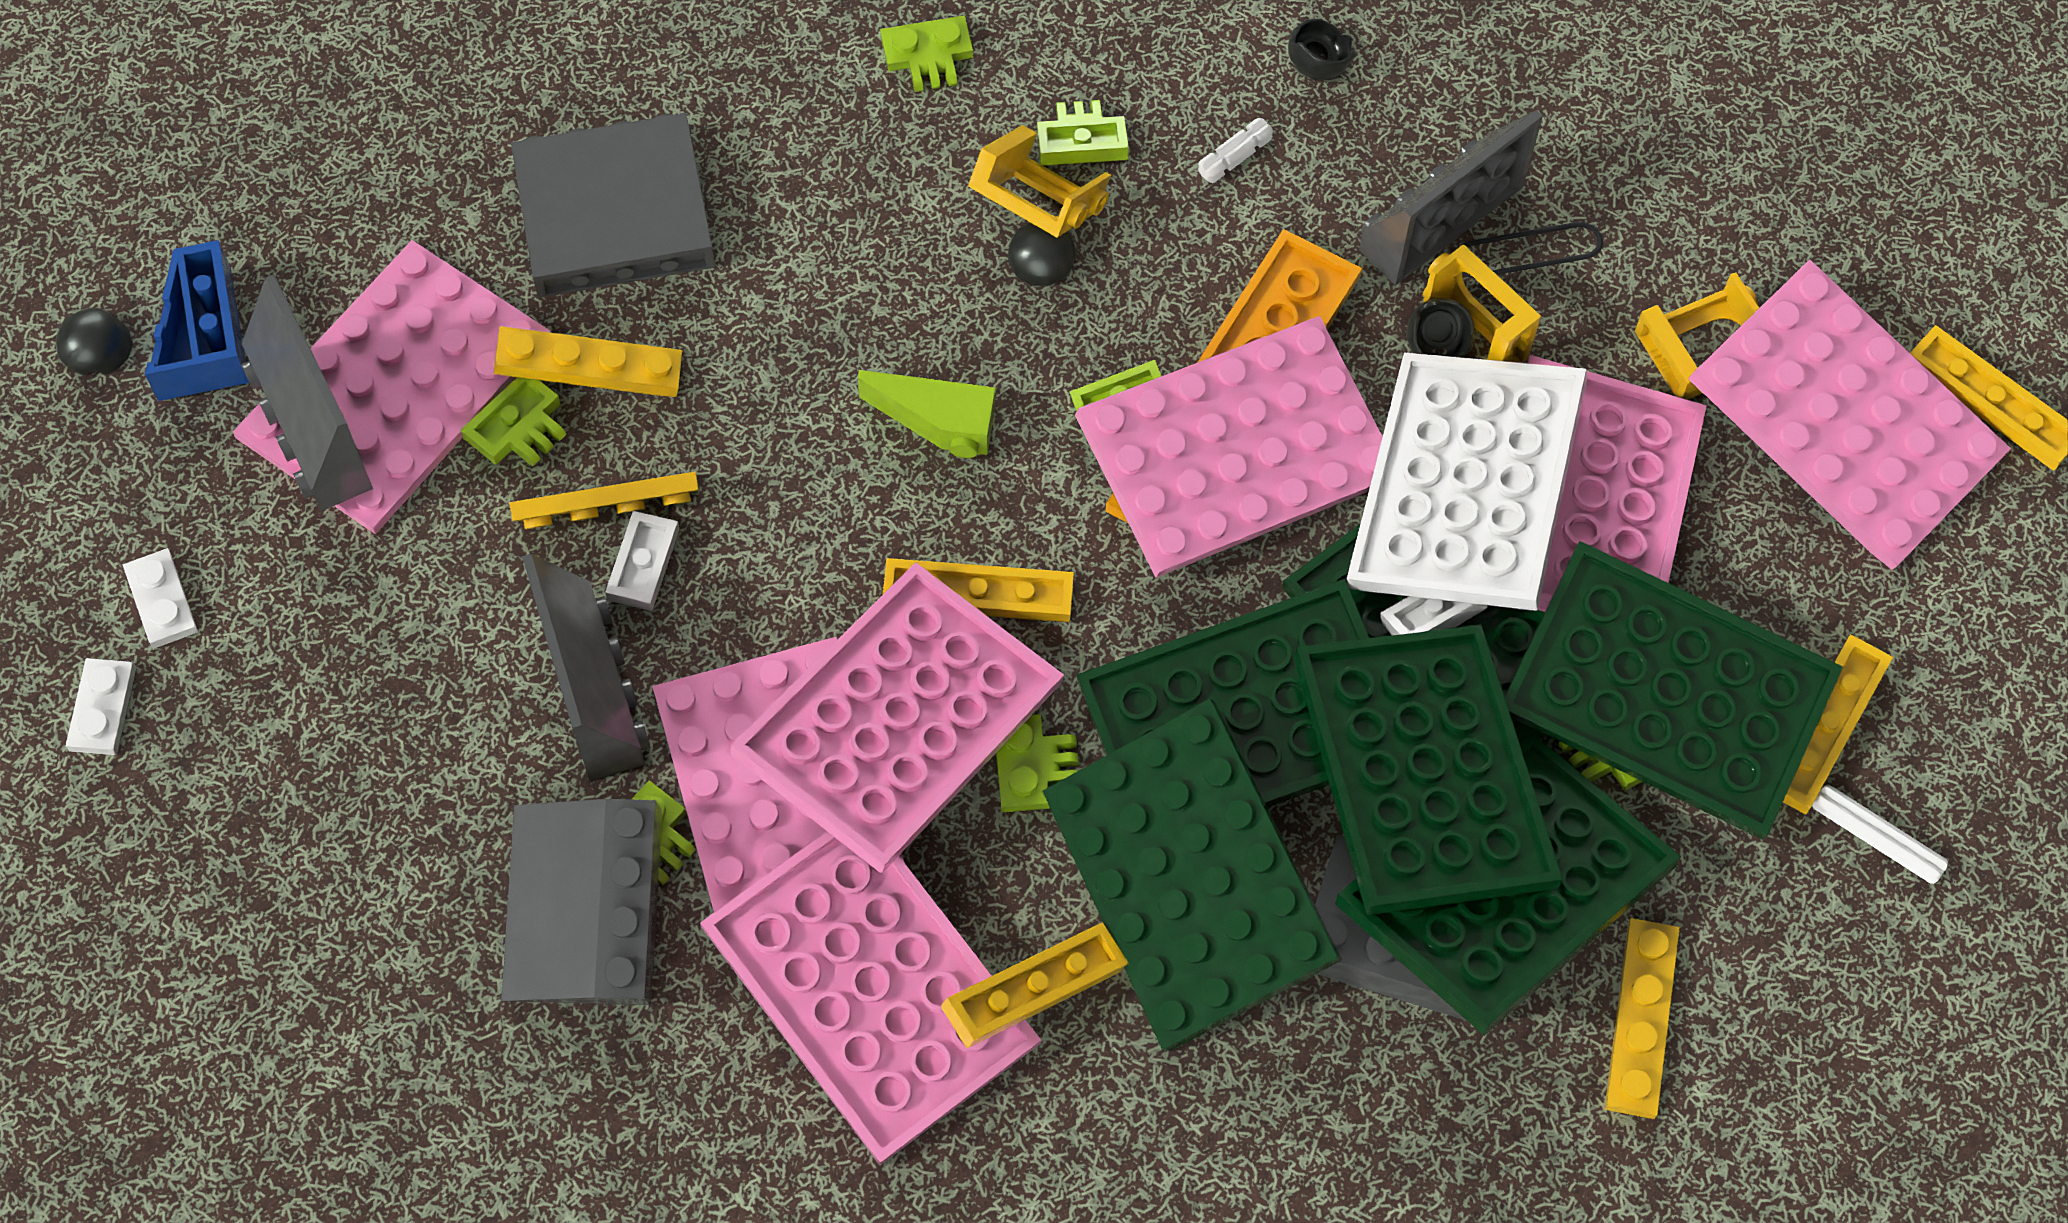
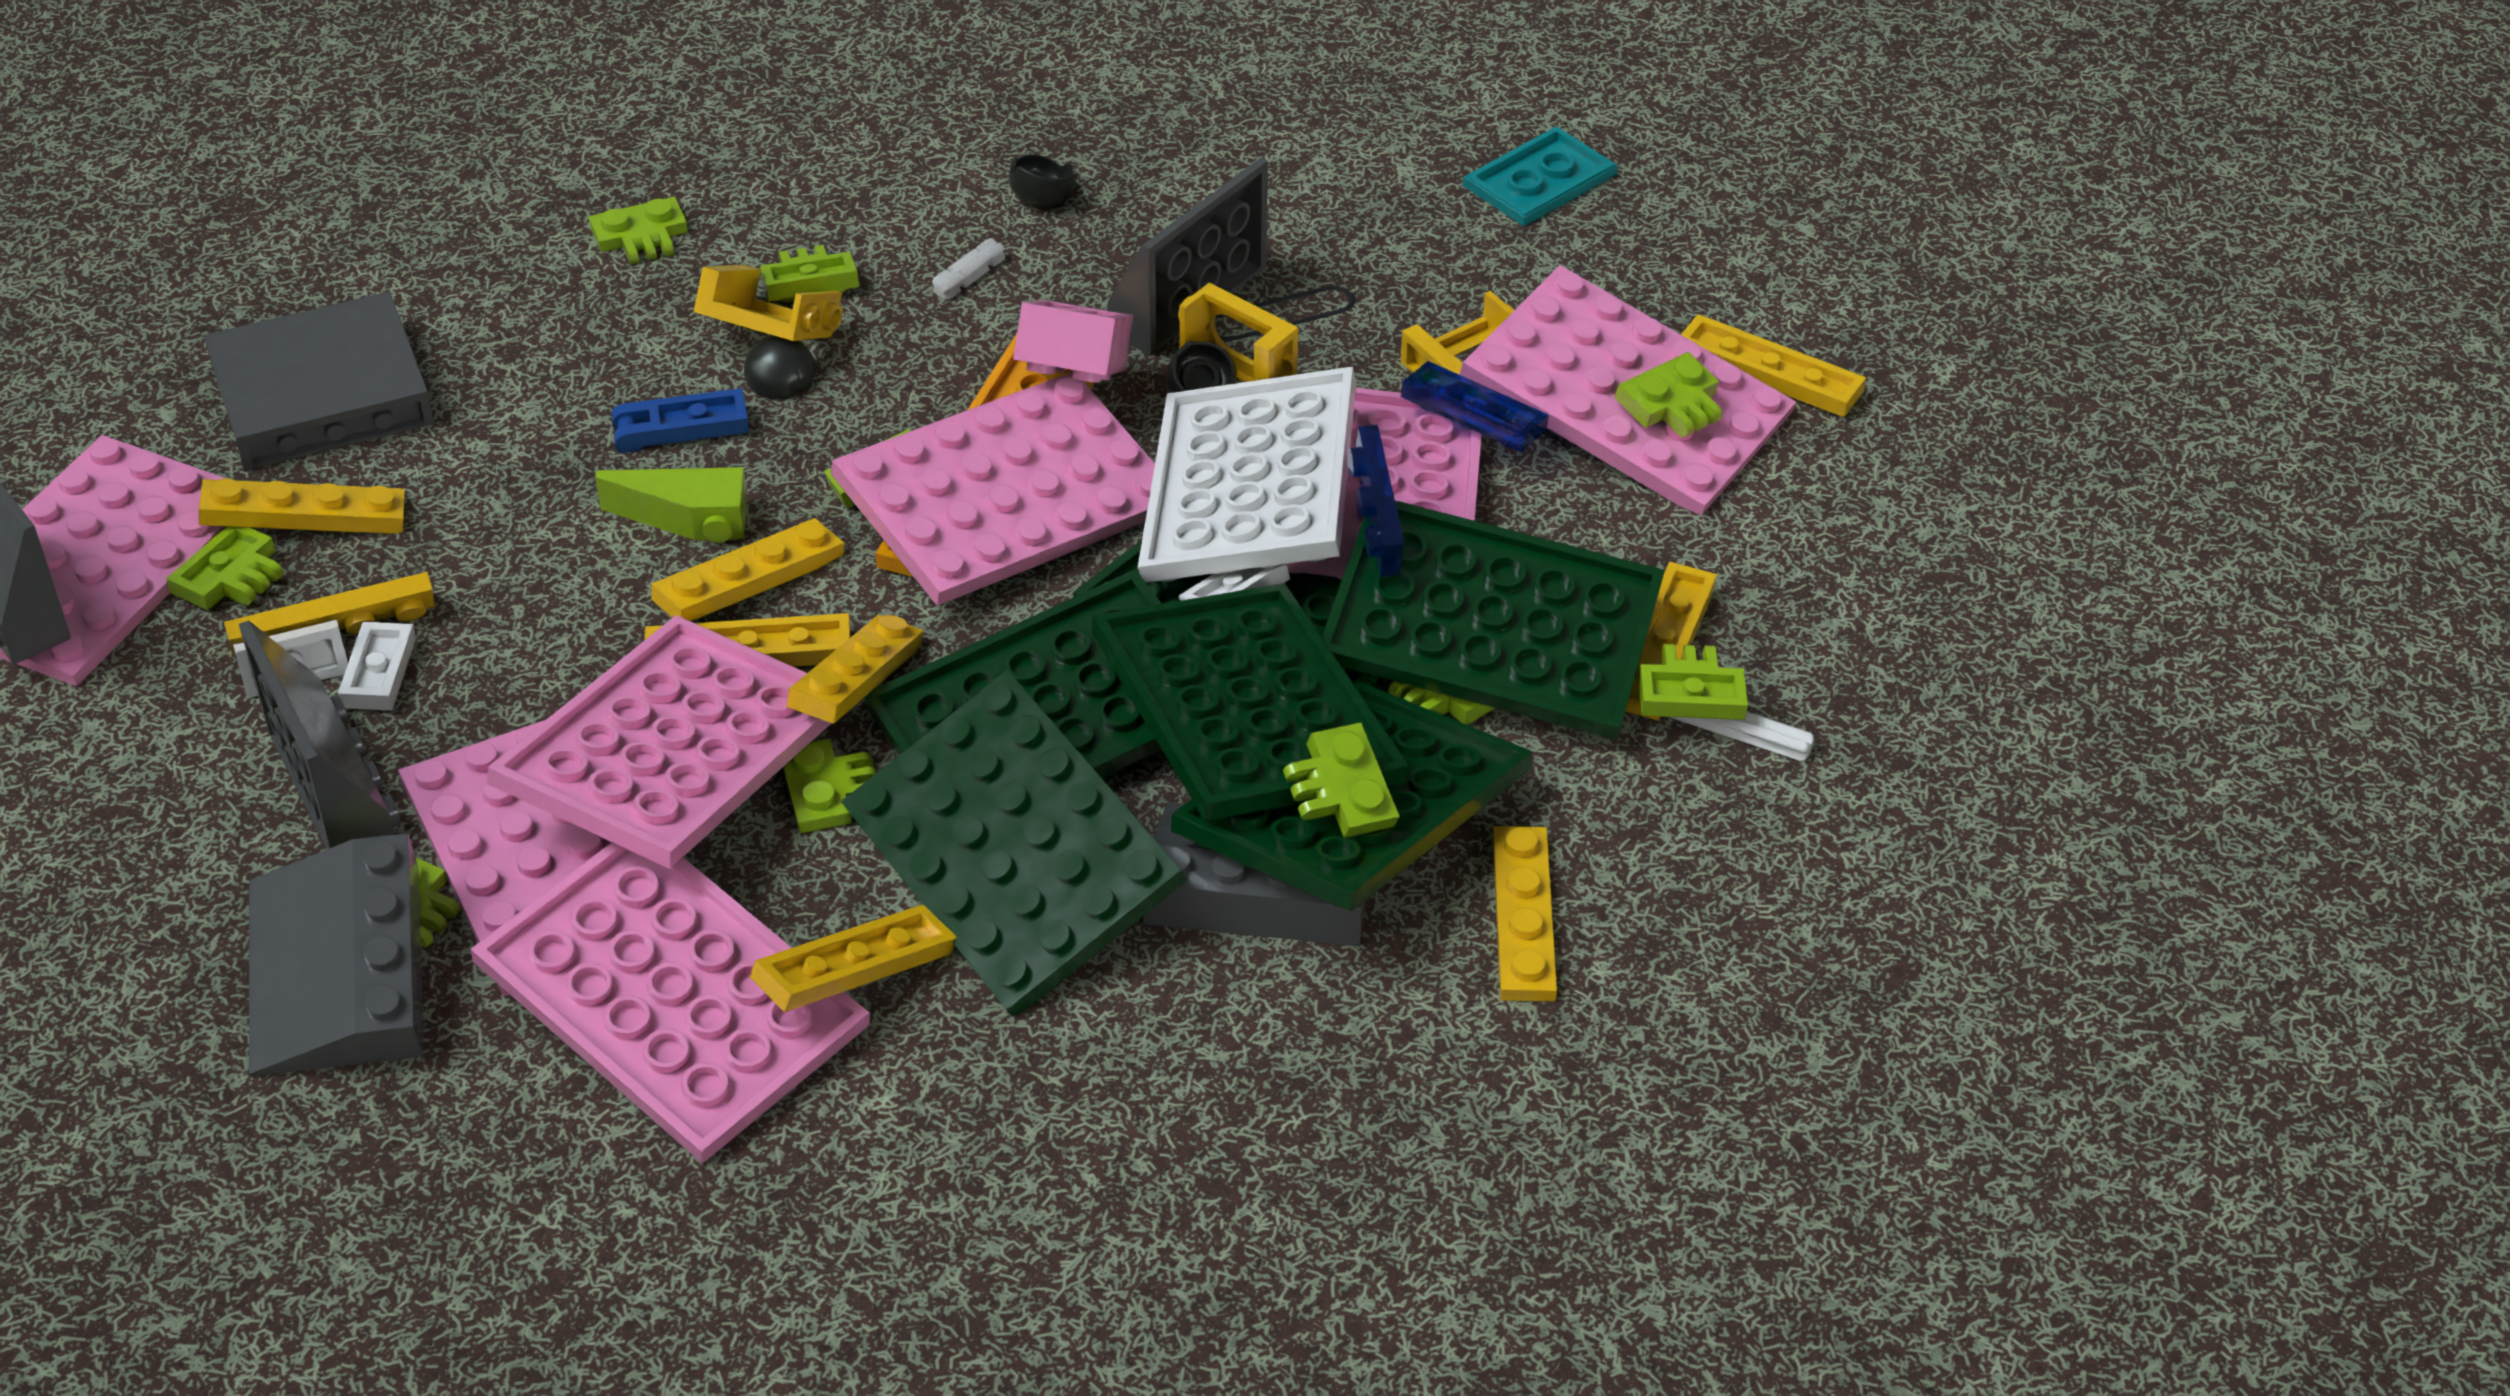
camera: 10 degrees left, 20 degrees down
none -> white plate [233,620,348,698]
none -> blue plate [611,388,749,453]
none -> yellow plate [651,518,845,621]
none -> yellow plate [786,614,924,724]
none -> bright pink brick [1013,300,1134,383]
none -> lime hinge [1283,723,1400,838]
none -> clear blue plate [1348,425,1404,577]
none -> clear blue plate [1401,361,1549,452]
none -> teal tile [1462,126,1618,226]
none -> lime hinge [1614,351,1722,438]
none -> lime hinge [1638,644,1748,720]

